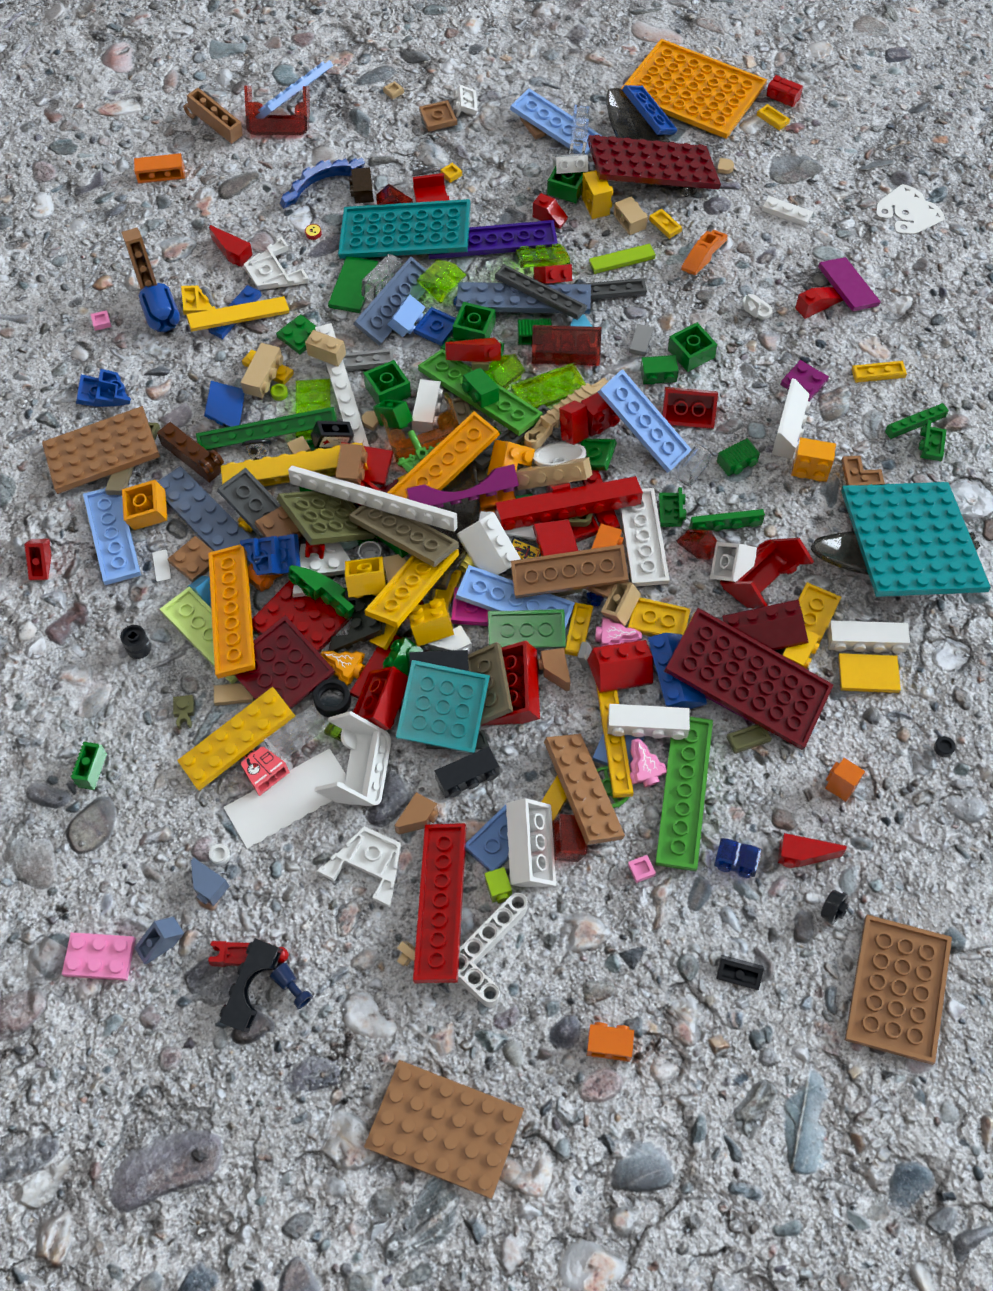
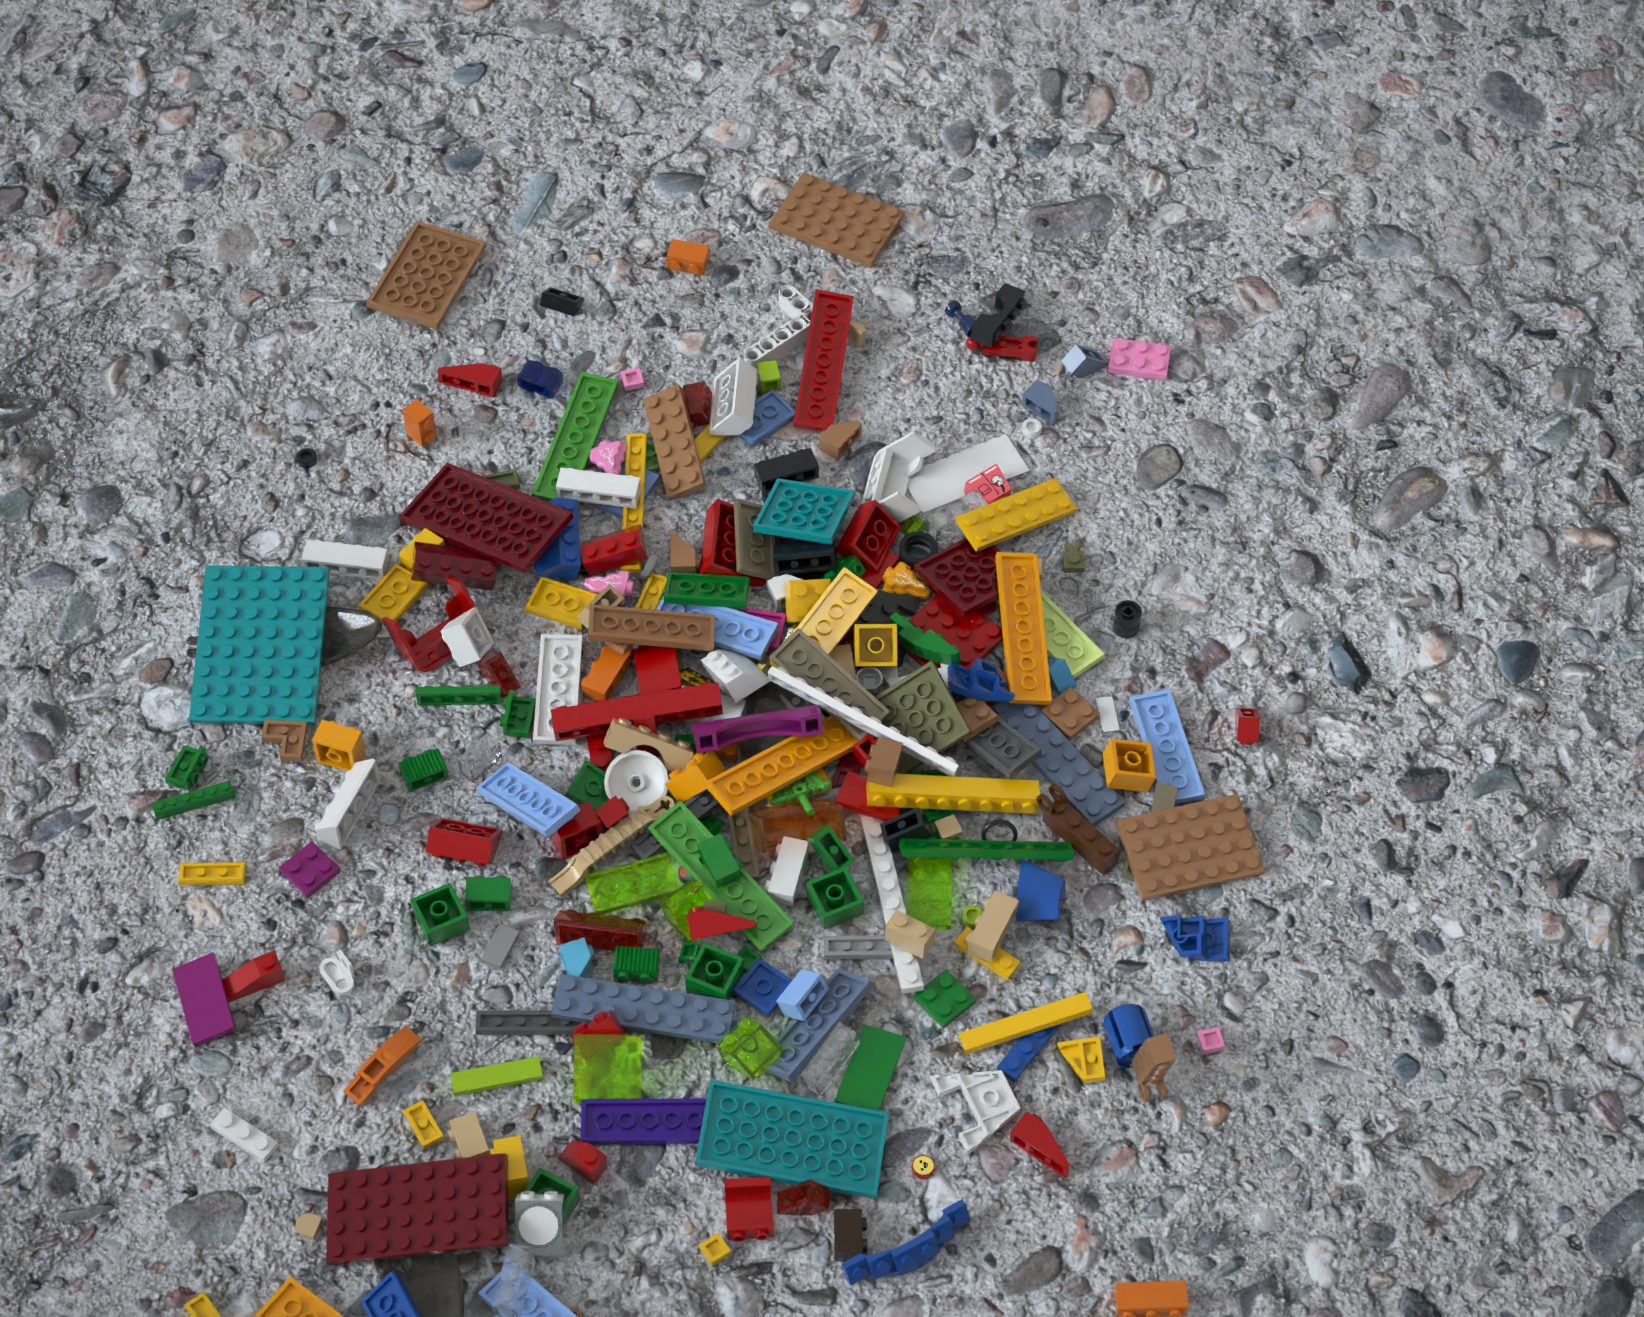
camera: 175 degrees left, 5 degrees down
green brick [71,741,107,790] -> none
white wing [317,826,401,908] -> none
tan tile [362,411,379,431] -> none
dark grey tile [495,264,587,320] -> none
black piece [821,890,849,925] -> none
yellow tile [838,653,901,693] -> none
white piece [876,184,945,234] -> none

